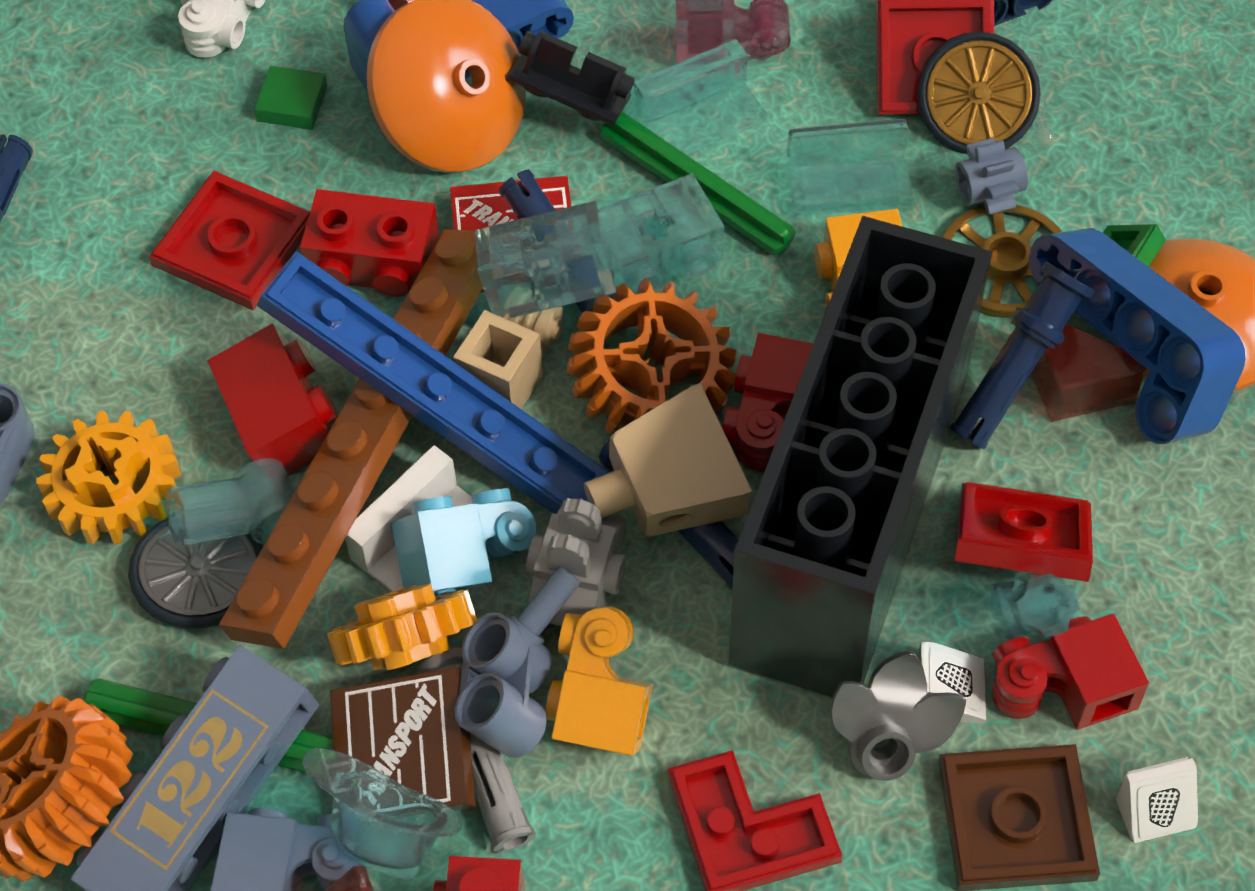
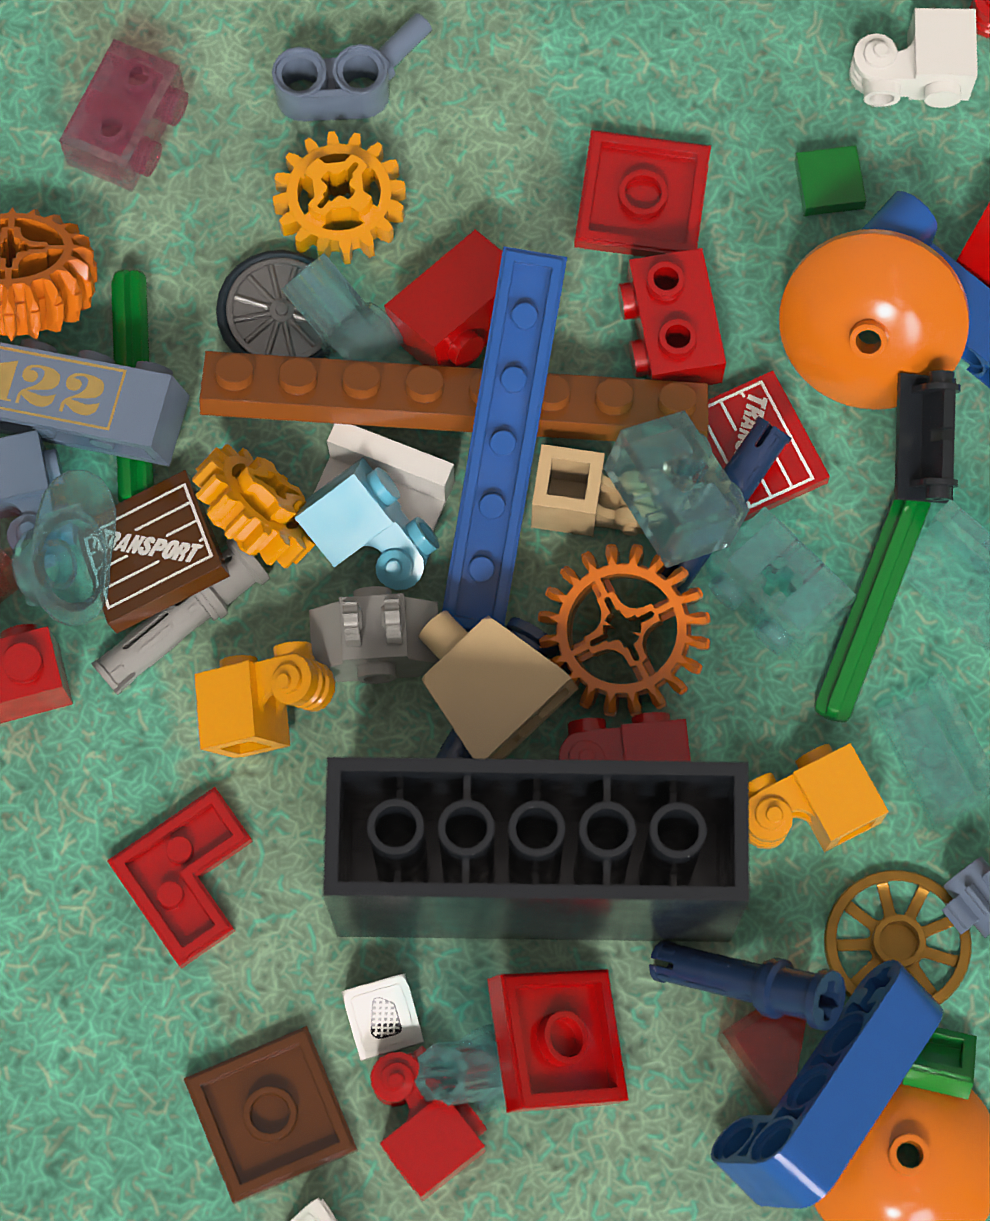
camera: 70 degrees right, 15 degrees up
sand blue beam [455,566,581,758] -> none
flat silver plate [830,651,966,781] -> none

